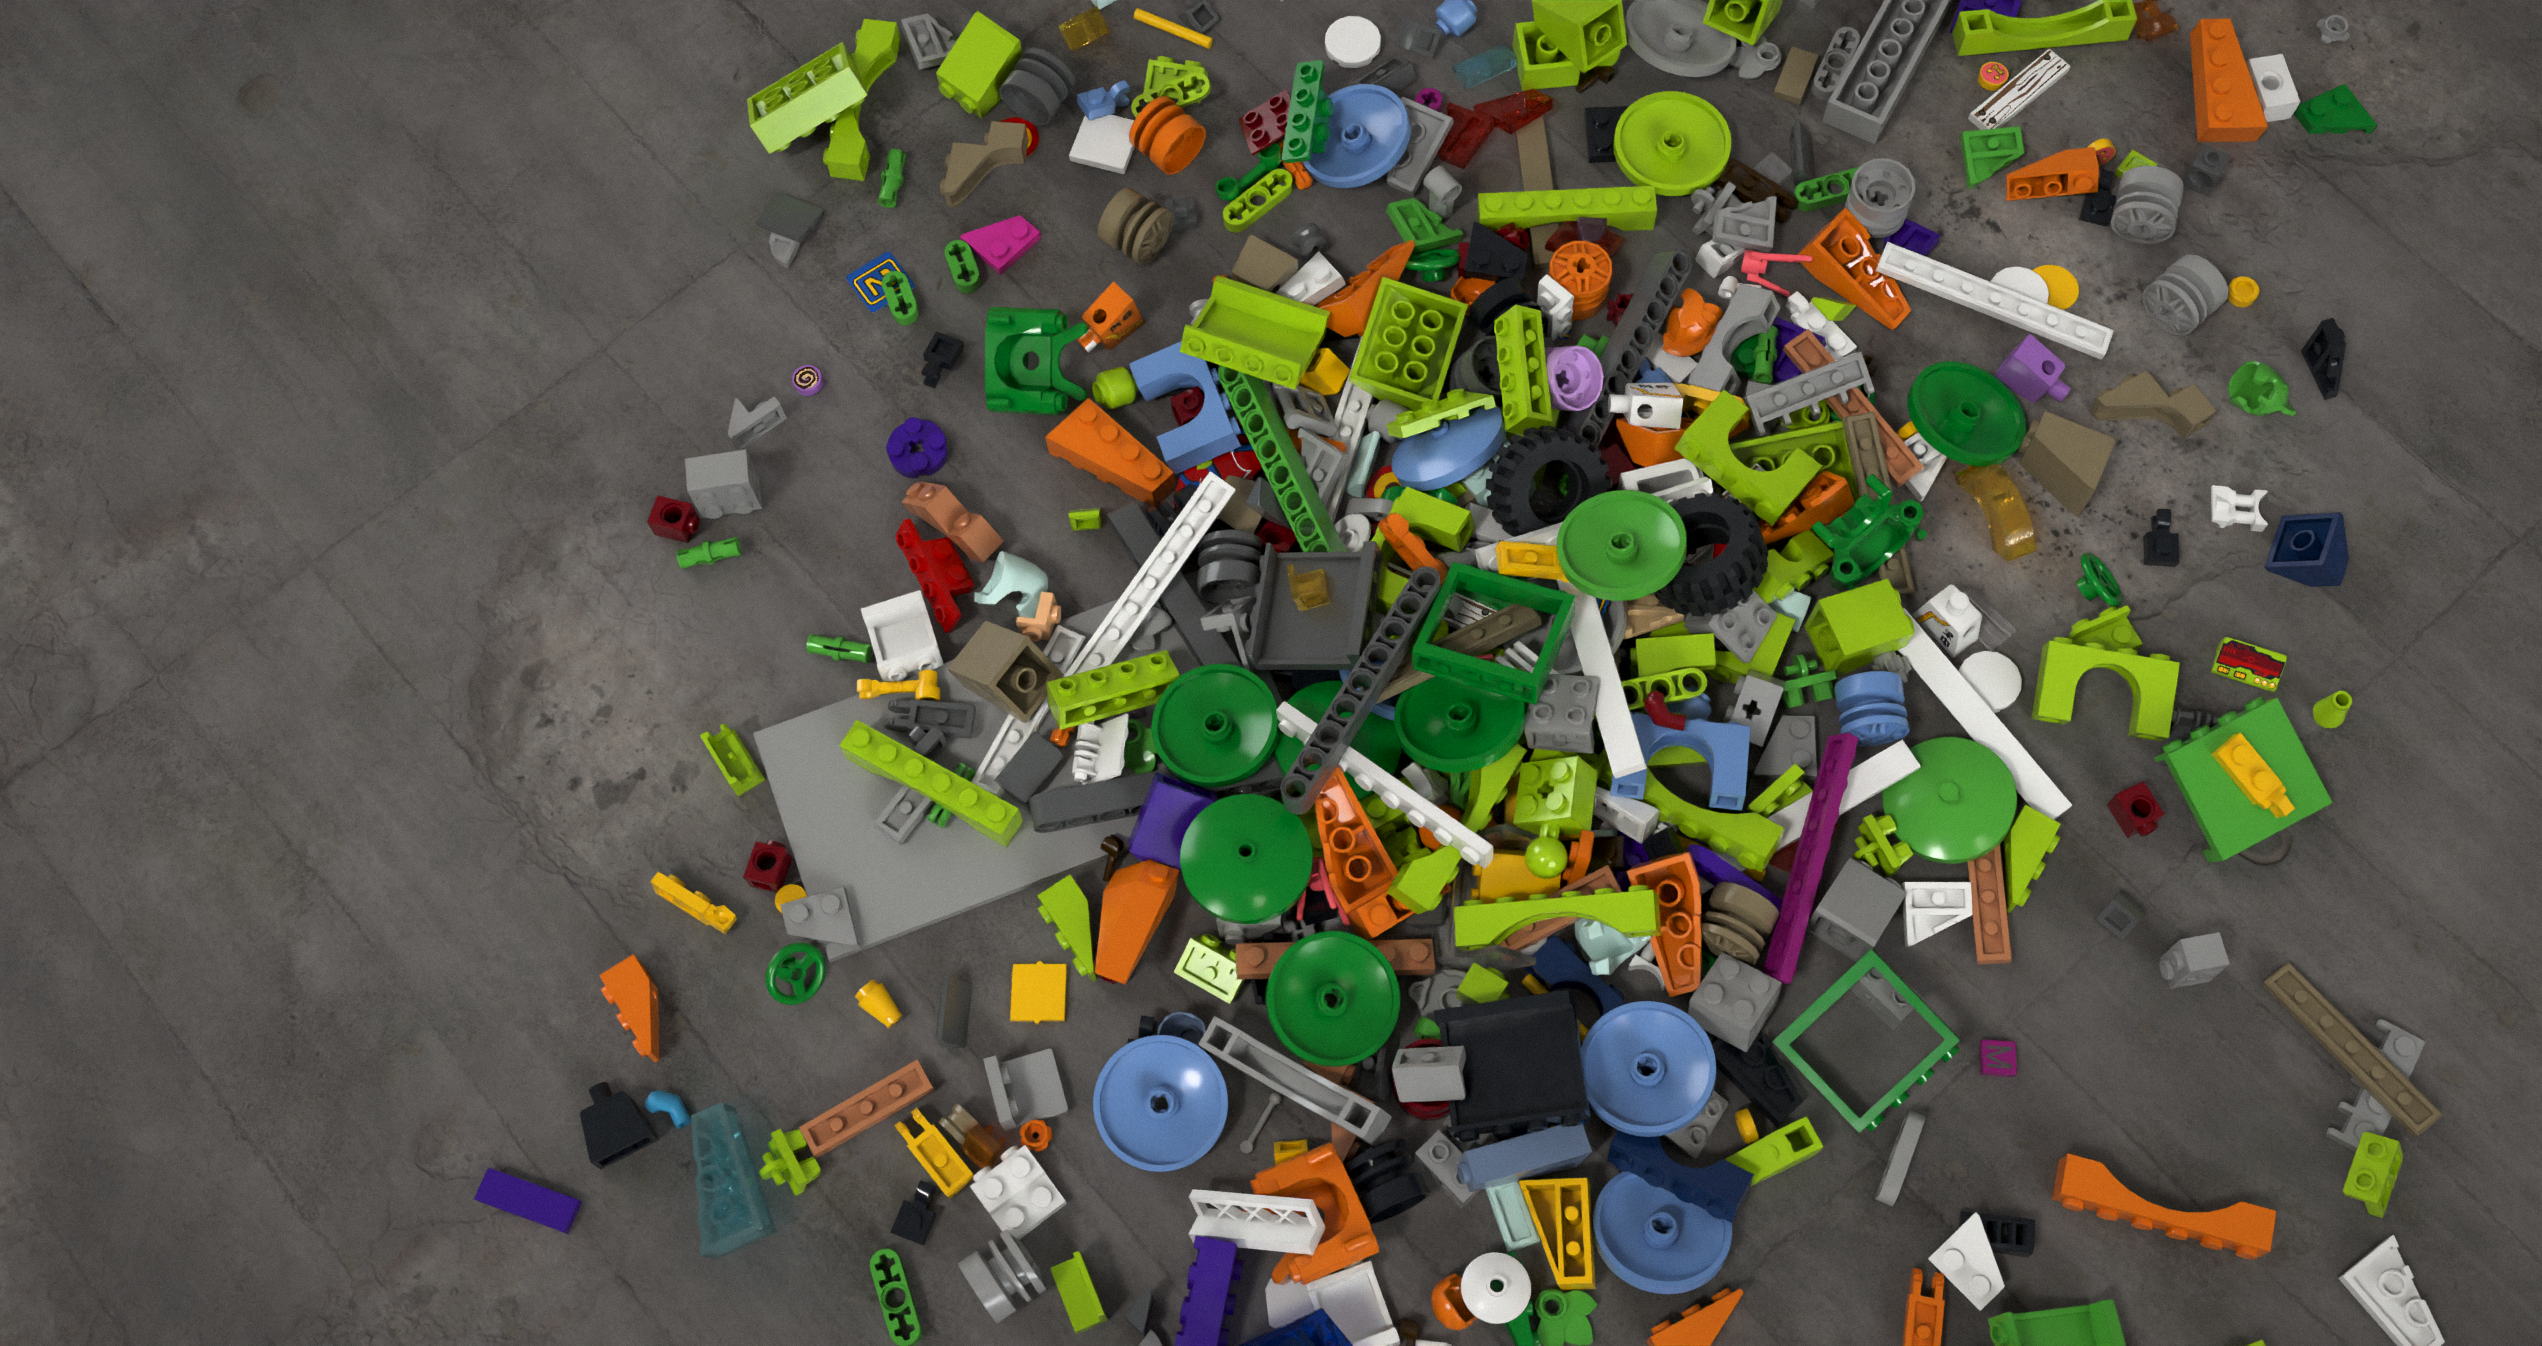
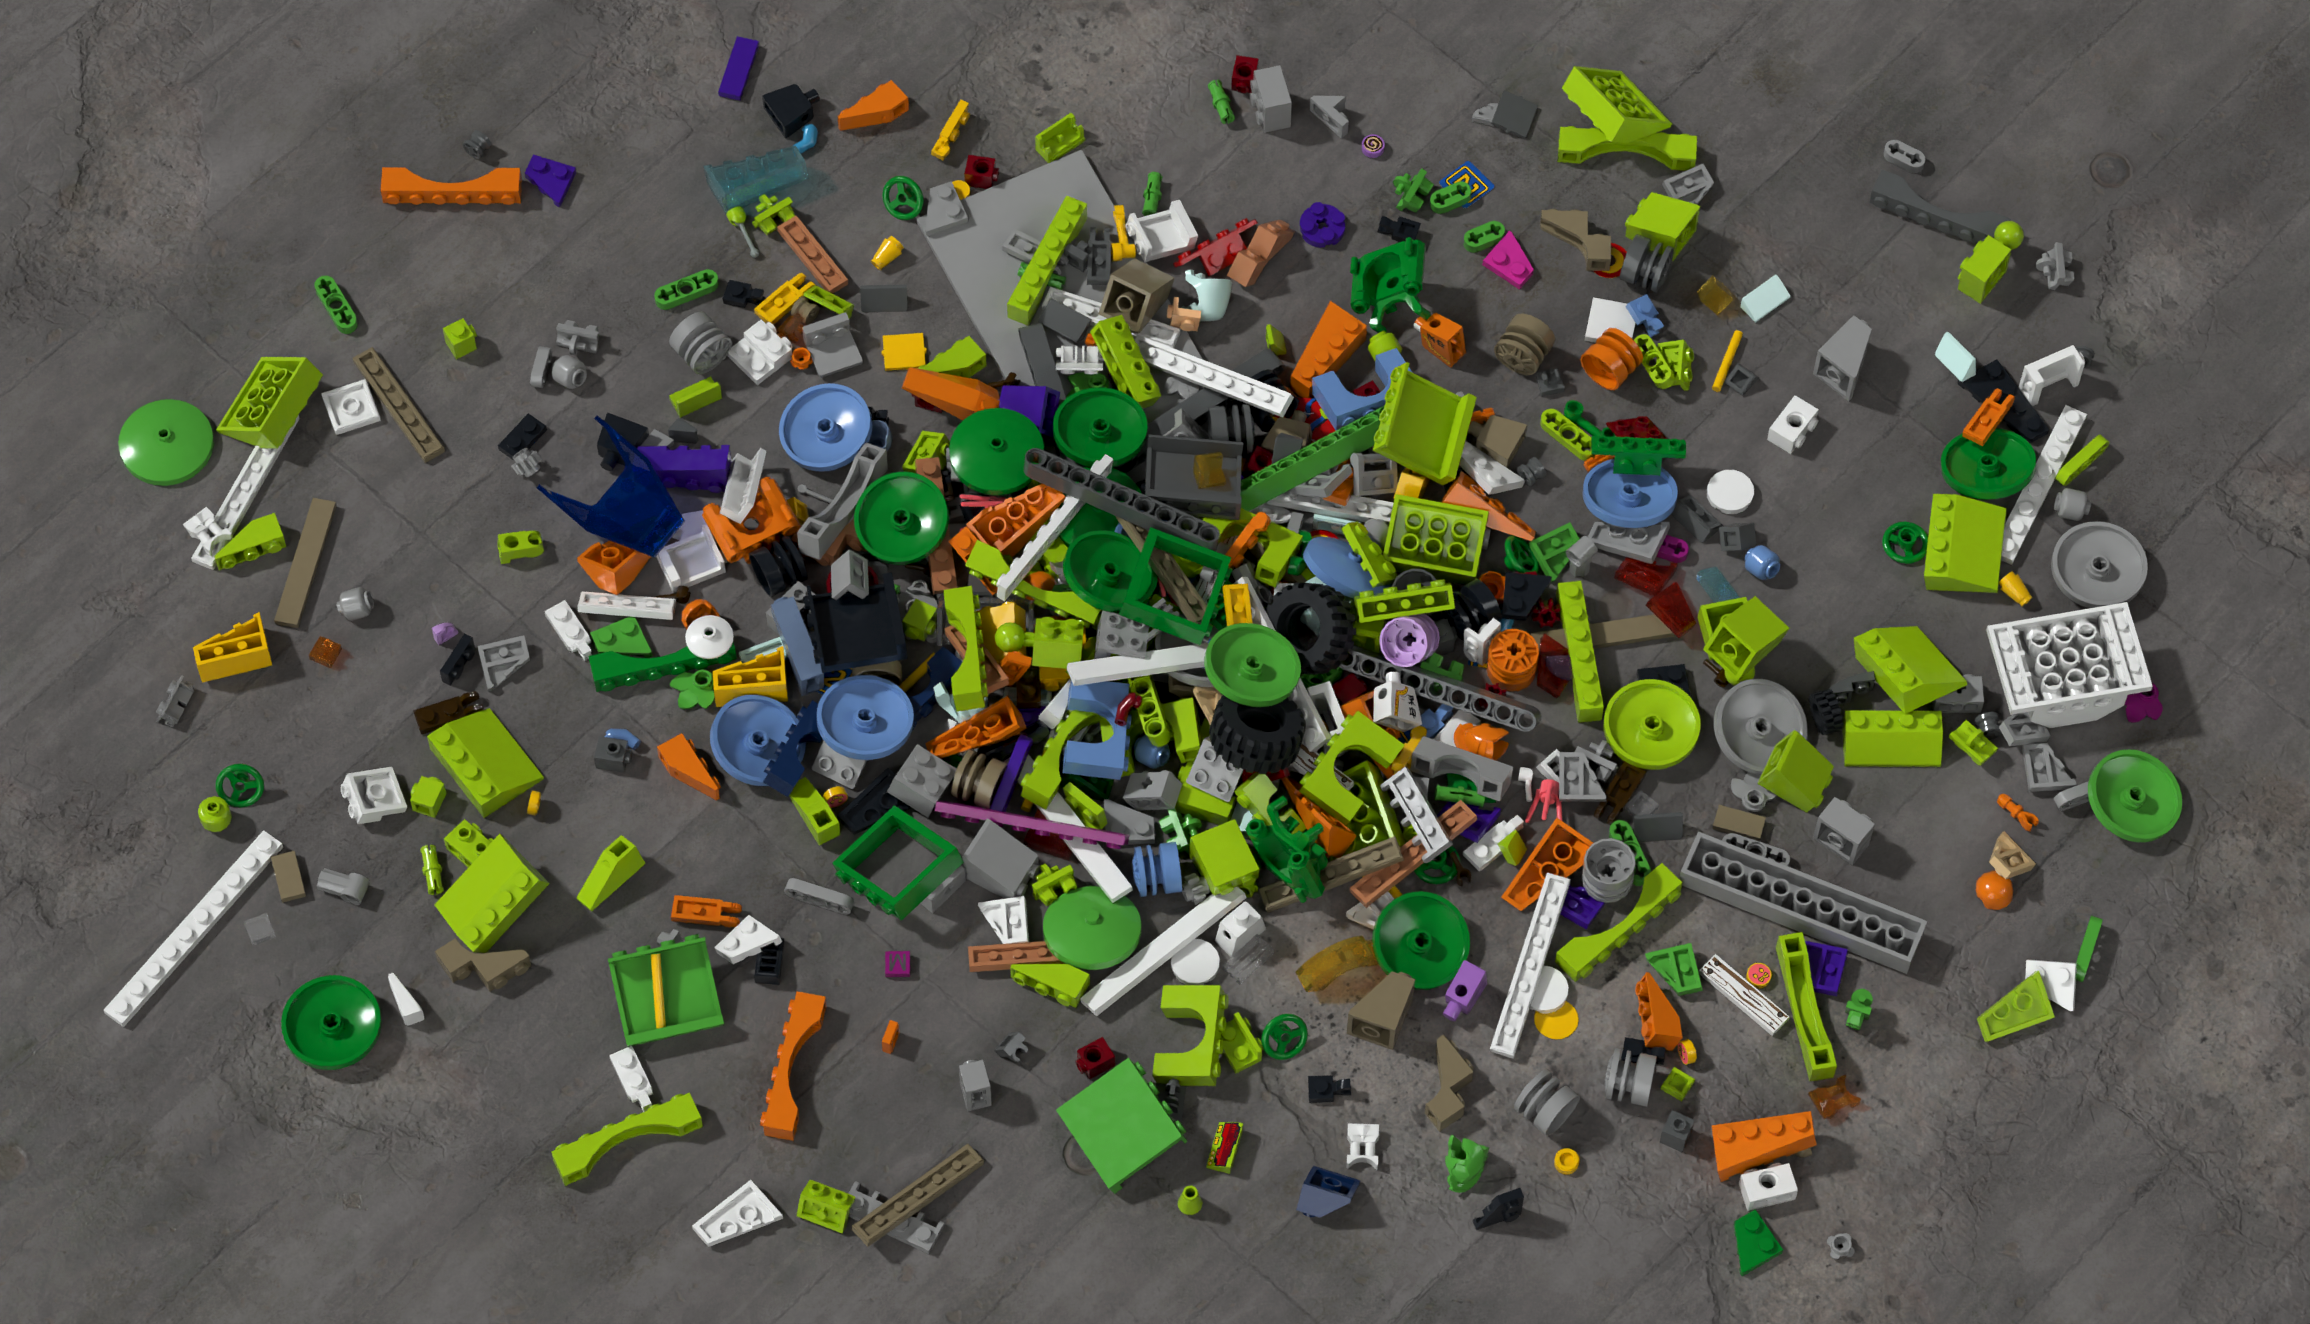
camera: 80 degrees right, 5 degrees down
bright green pin [877,149,907,208] -> none
yellow hinge [2211,732,2295,818] -> none
none -> hinge [726,206,759,258]
none -> lime slope [803,285,854,319]
none -> orange tile [882,1020,900,1054]
none -> bright green hips [1393,168,1434,213]
none -> lime arch [1555,863,1682,982]

